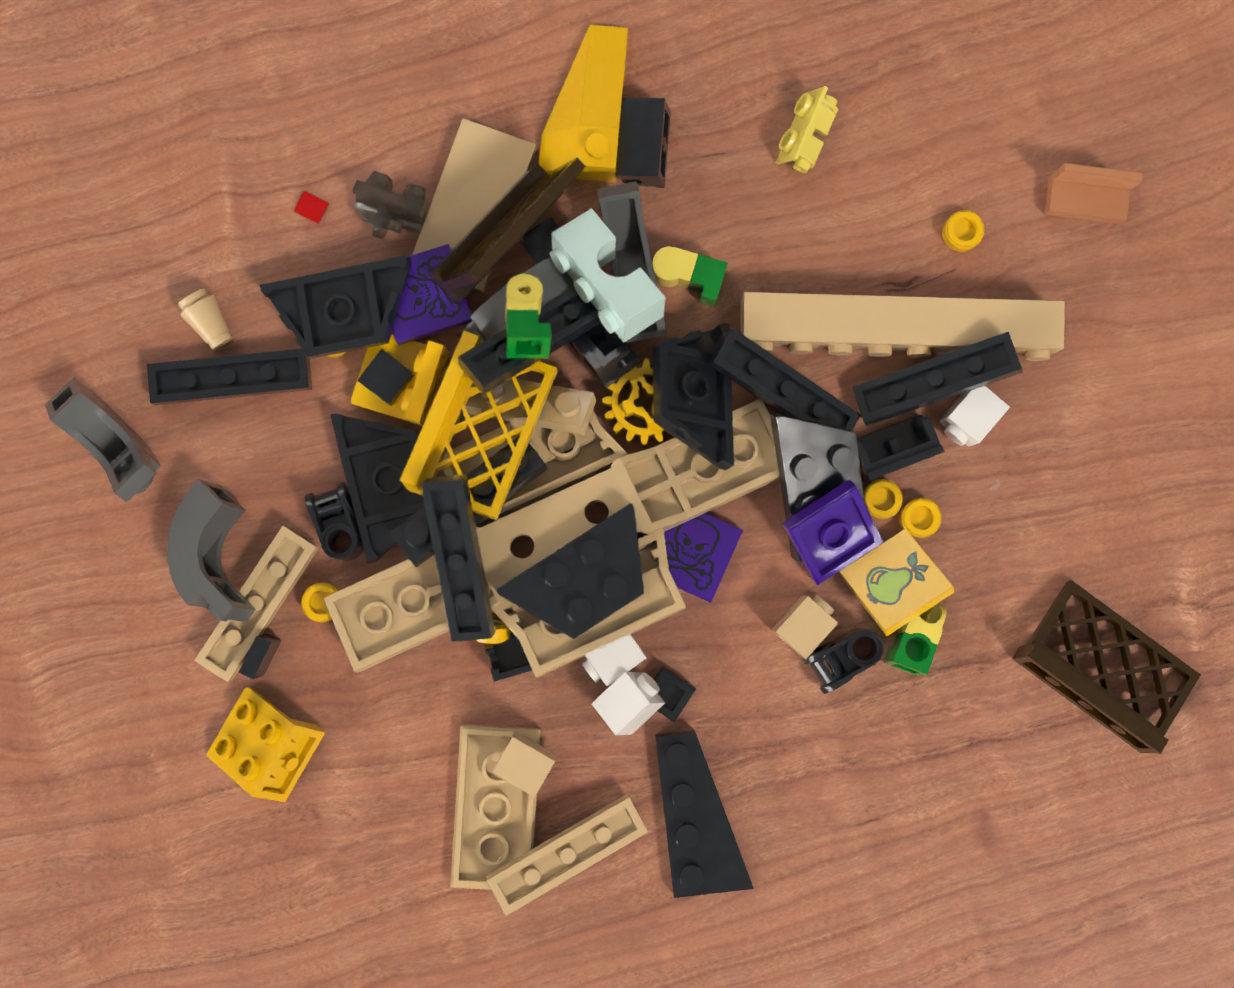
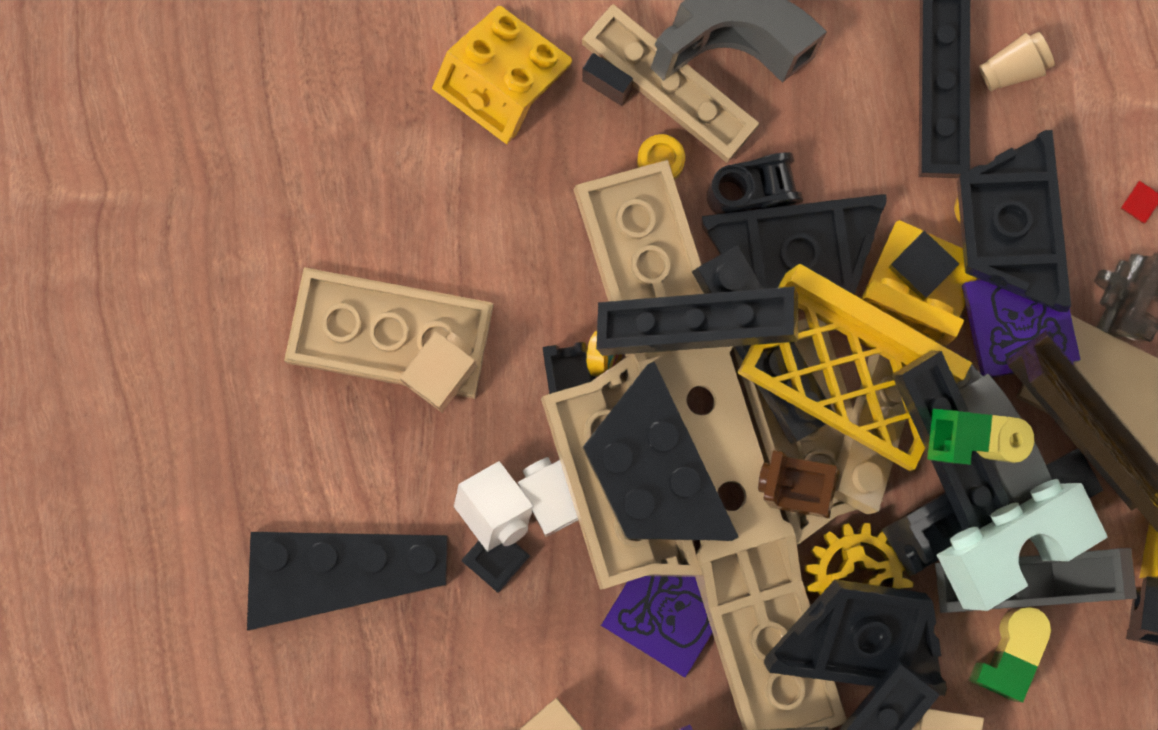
camera: 100 degrees right, 5 degrees down
tan plate [485,794,648,916] -> none
none -> reddish brown bracket [758,450,839,519]

